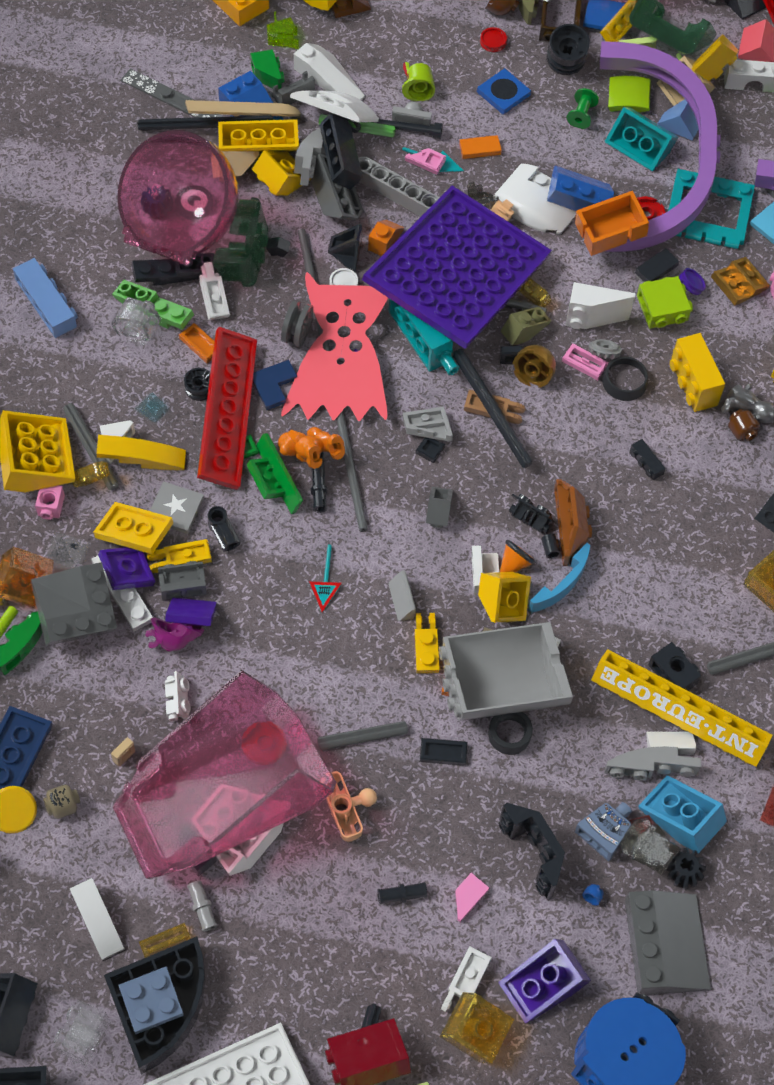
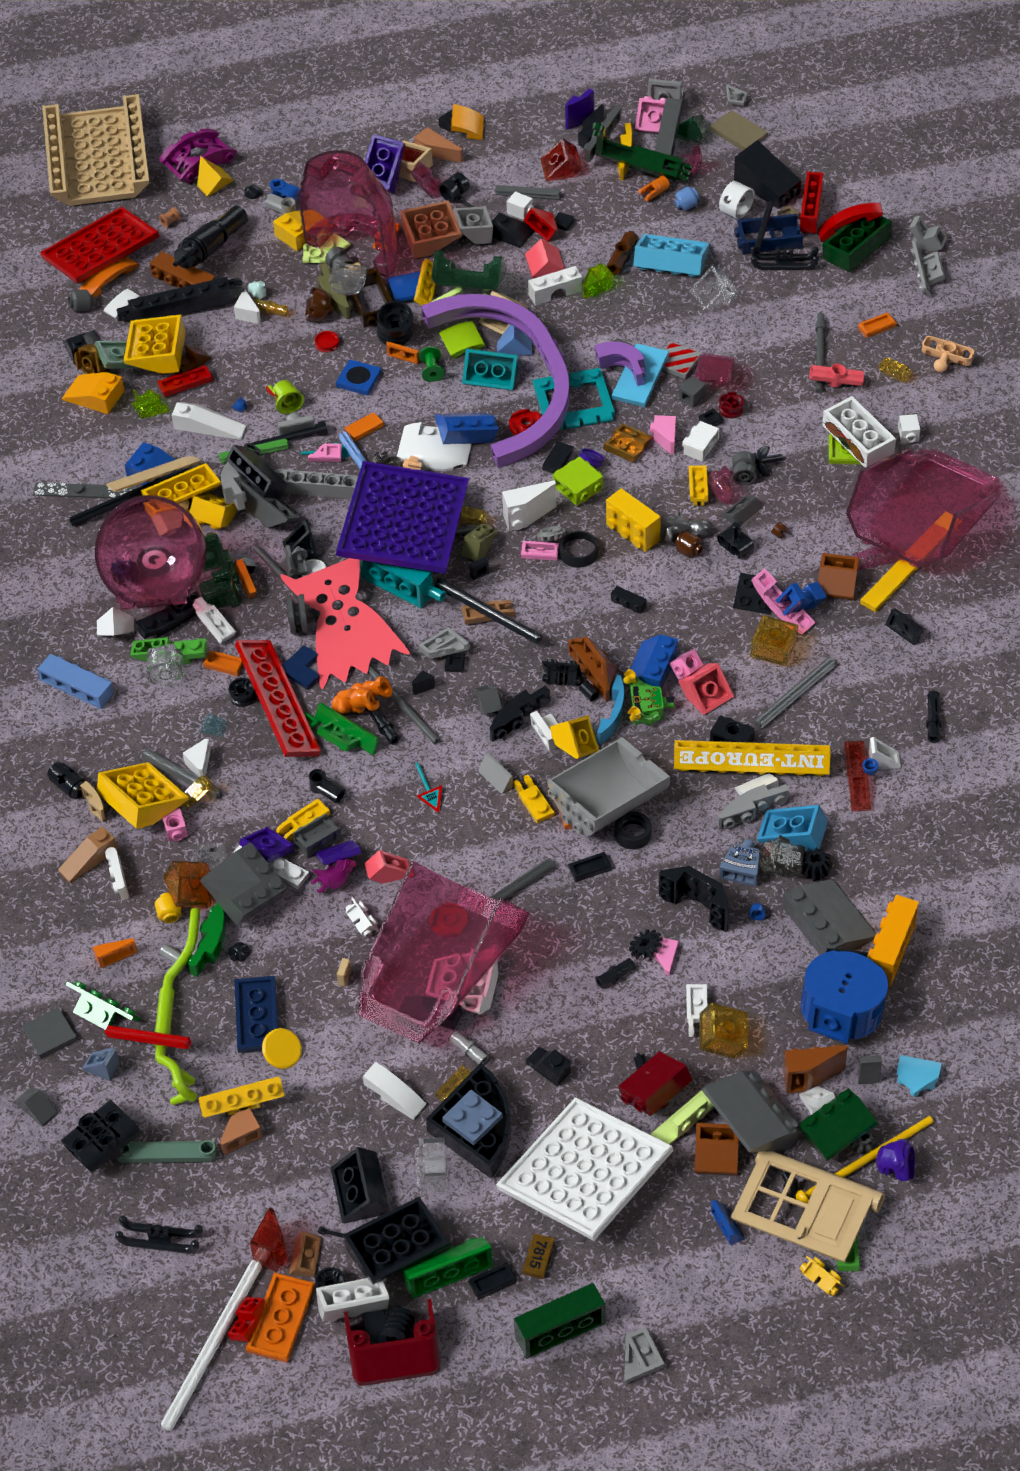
camera: 20 degrees left, 10 degrees down
dark tan head [43,784,80,819] -> none
yellow plate [93,502,174,554] -> none
yellow slope [96,434,186,470] -> none
light grey tile [150,481,204,534] -> none
green slope [250,49,285,90] -> none
dark grey hinge [272,71,315,105] -> none
white slope [290,91,379,122] -> none
light nougat piece [320,771,377,842] -> none
orange slope [368,220,404,256] -> none
dark purple slope [498,939,591,1024] -> none
orange hat [500,540,536,572] -> none
pearl gold cylinder [513,345,556,388] -> none
orange piece [575,190,649,256] -> none
yellow slope [691,34,739,81] -> none
none -> white slope [97,607,135,637]
none -> red plate [157,365,213,397]
none -> black piece [228,942,250,962]
none -> blue hinge [232,397,247,412]
none -> orange tile [235,559,257,599]
none -> dark grey hips [284,545,308,579]
none -> medium blue axle [339,431,367,469]
none -> coral slope [364,850,413,884]
none -> orange slope [386,341,420,364]
none -> black slope [412,671,435,695]
none -> black slope [489,686,550,742]
none -> black arch [526,1046,571,1087]
none -> torso [623,669,674,726]
none -> blue slope [624,634,678,690]
none -> black gear [629,929,663,960]
none -> bright pink brick [669,649,703,680]
none -> coral slope [678,663,734,715]
none -> light orange brick [867,894,919,987]

